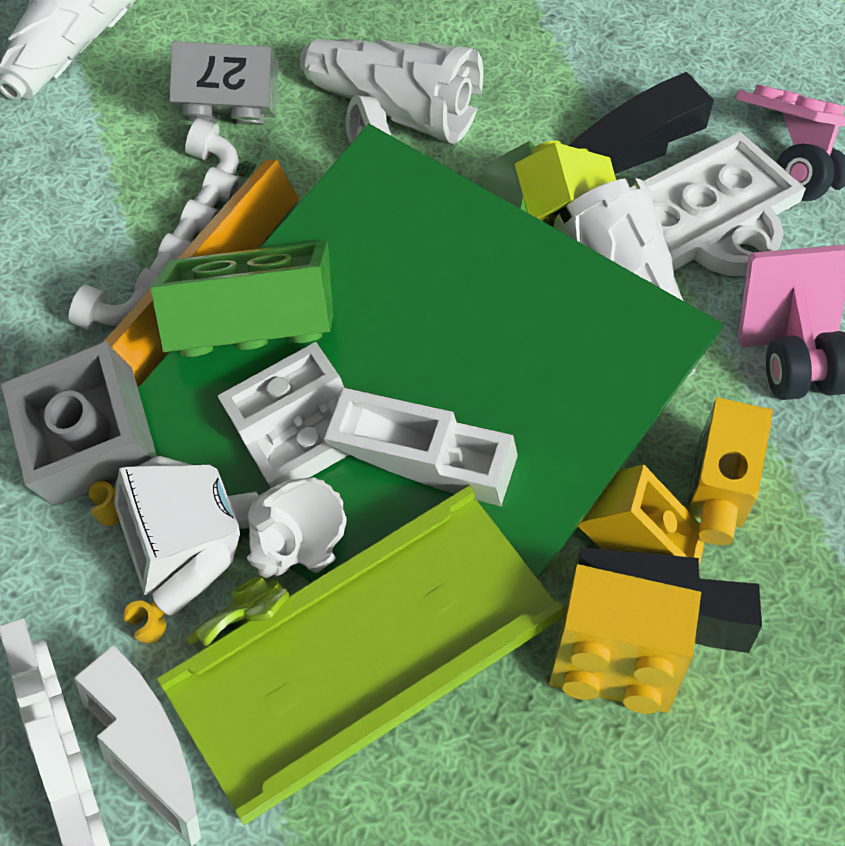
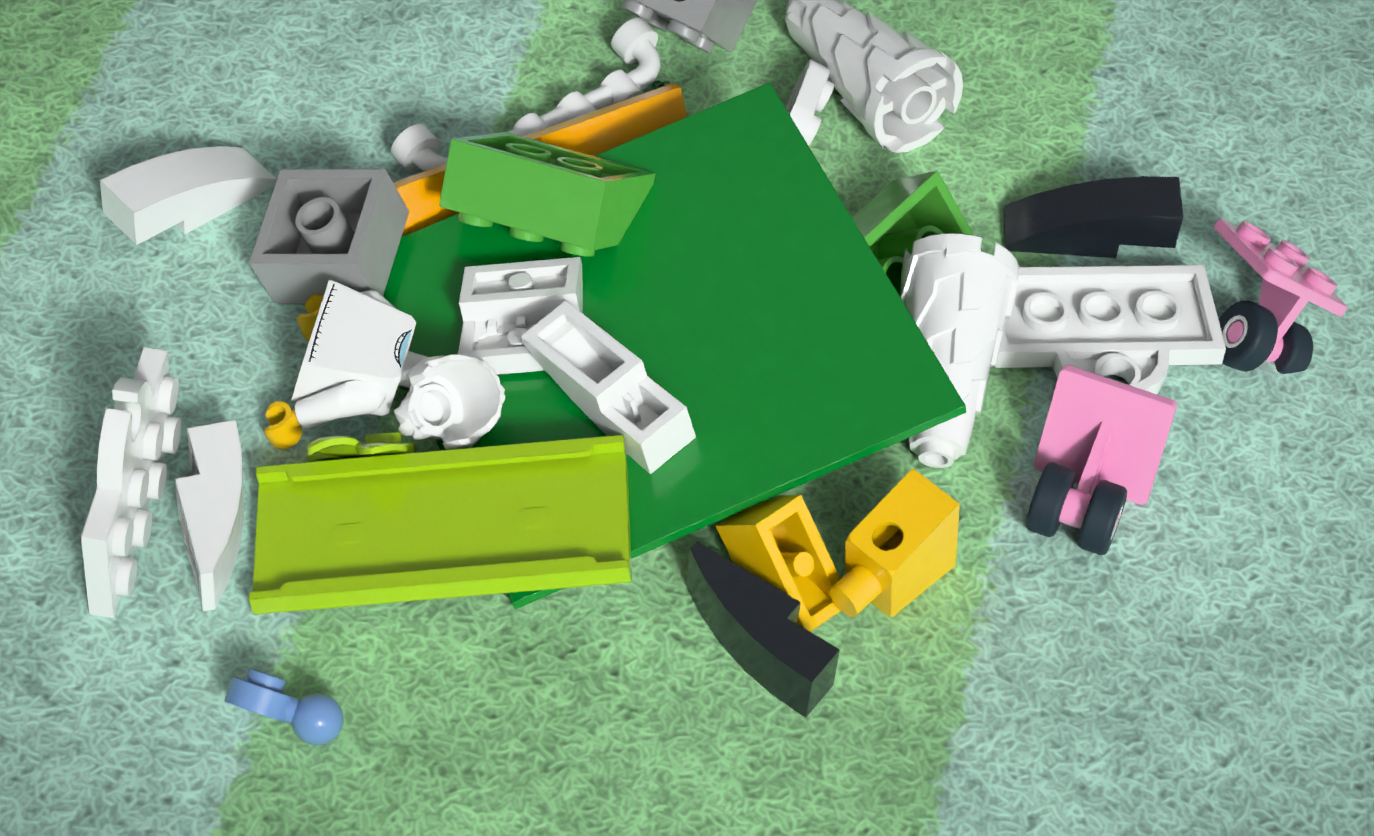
camera: 30 degrees right, 5 degrees down
neon yellow brick [515,141,616,225] -> none
yellow brick [549,564,701,714] -> none

